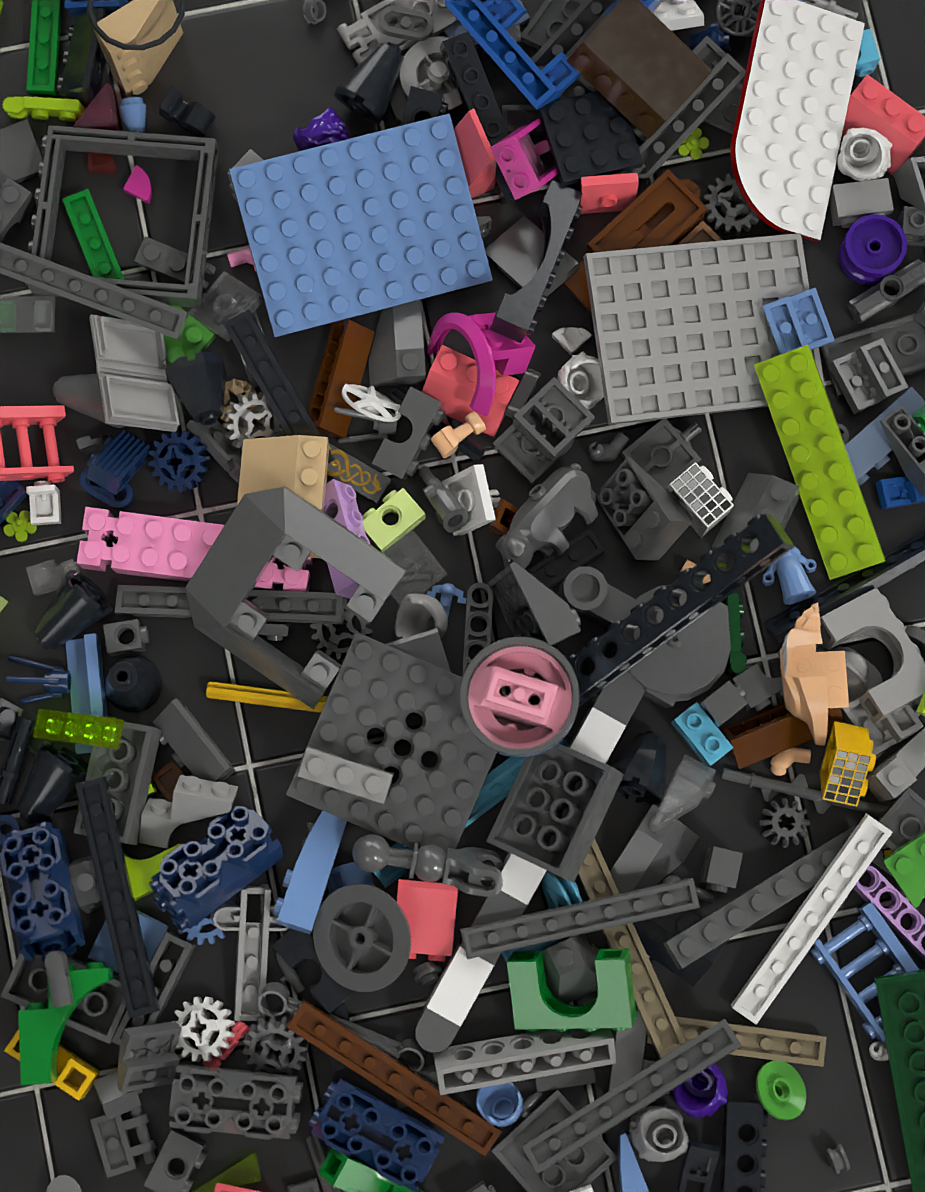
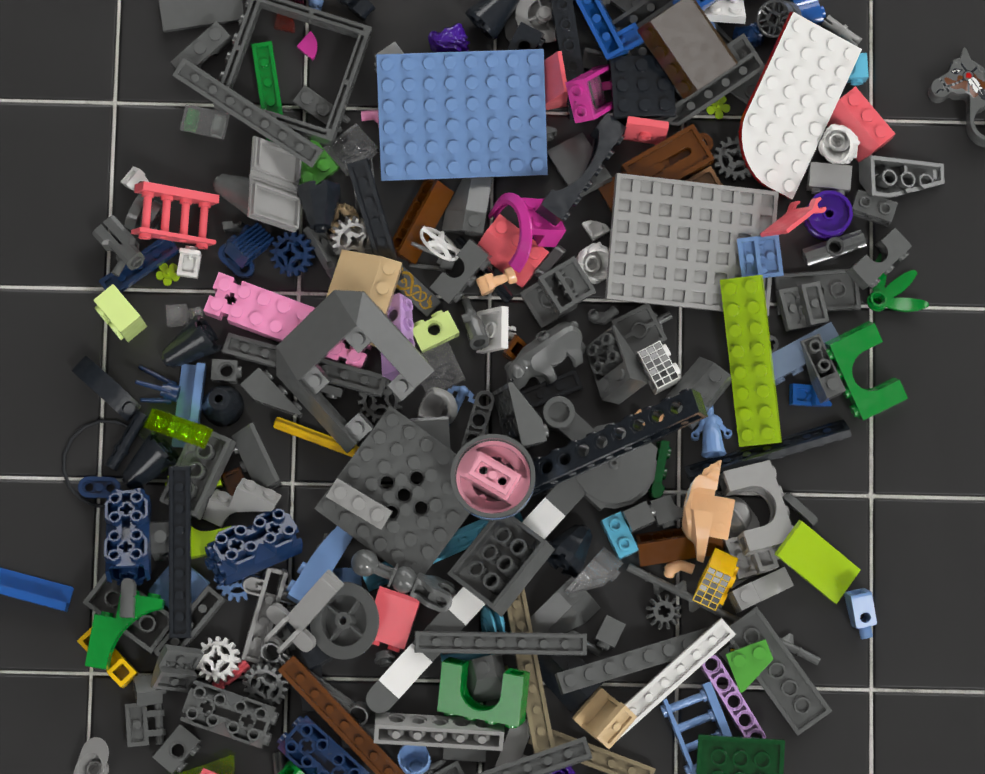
camera: 10 degrees right, 0 degrees up
none -> dark grey slope [240,368,303,418]
none -> light grey piece [264,569,344,654]
none -> tan panel [572,687,637,749]
none -> coral flag [760,197,827,237]

